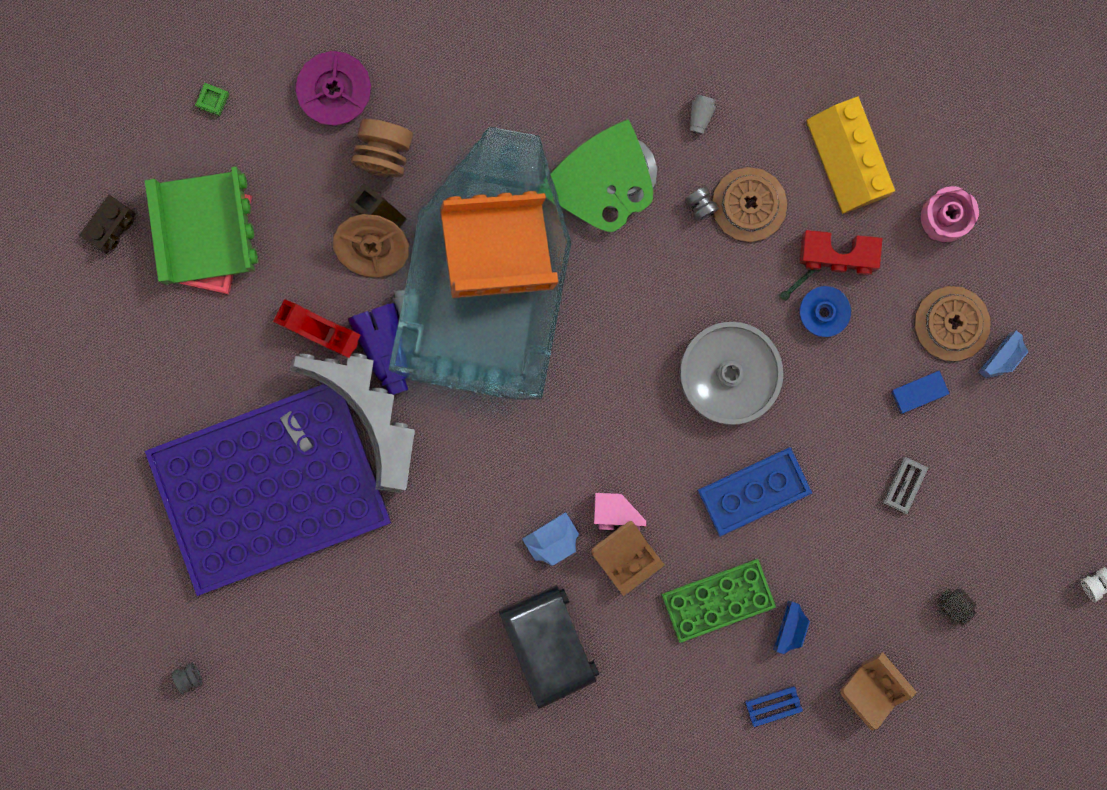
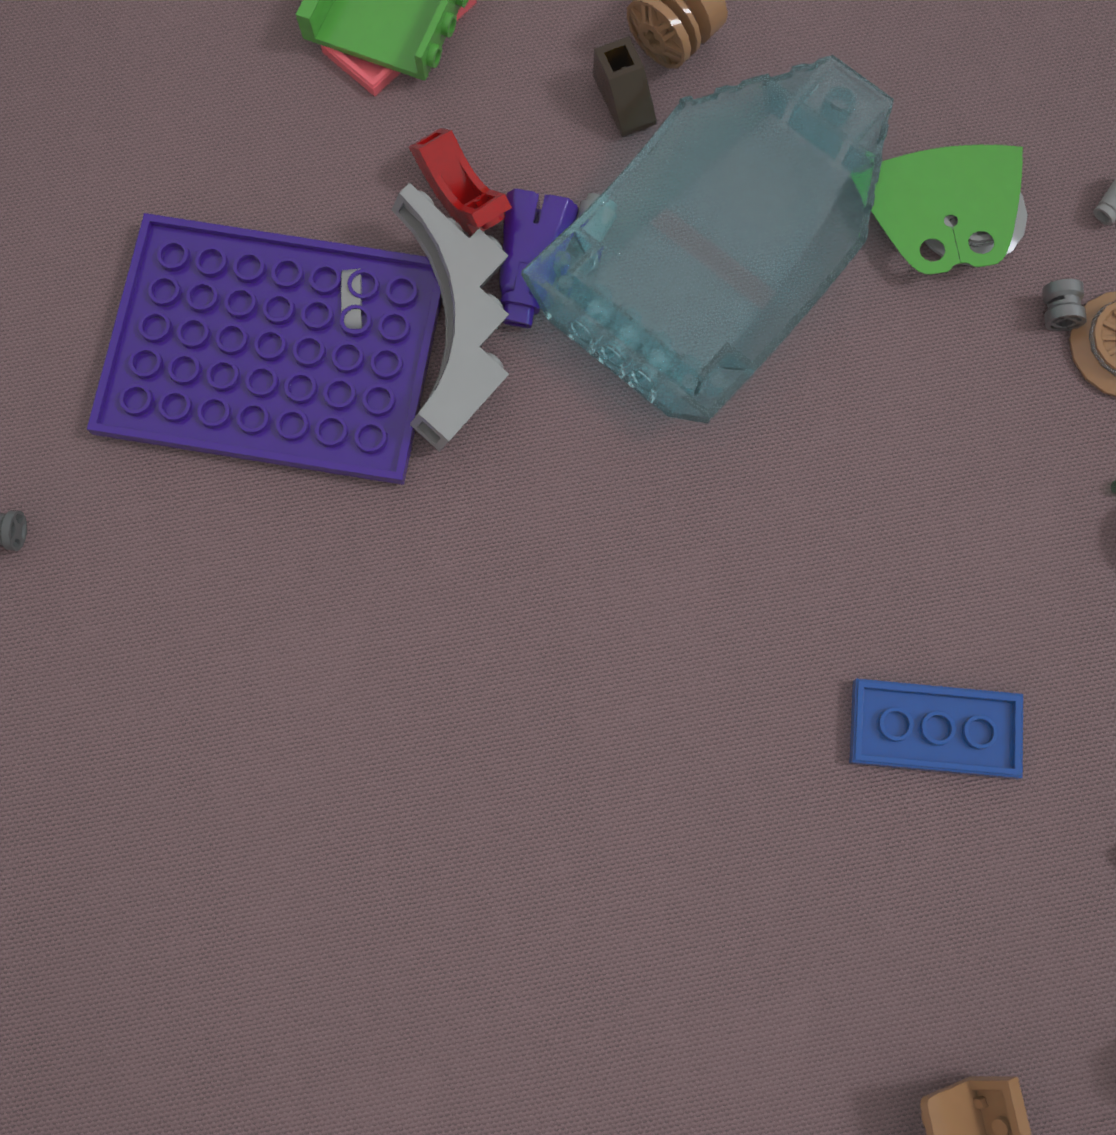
camera: 30 degrees right, 10 degrees down
medium nougat piece [333,214,409,278] -> none
orange panel [440,191,558,298] -> none
black windscreen [499,585,600,709] -> none
medium blue slope [522,512,579,566] -> none
medium nougat bracket [591,521,665,596] -> none
bright pink slope [594,493,646,531] -> none
bright green tile [661,559,776,643] -> none
light grey dish [680,322,783,425] -> none
blue tile [745,686,803,727] -> none
blue slope [773,600,810,654] -> none

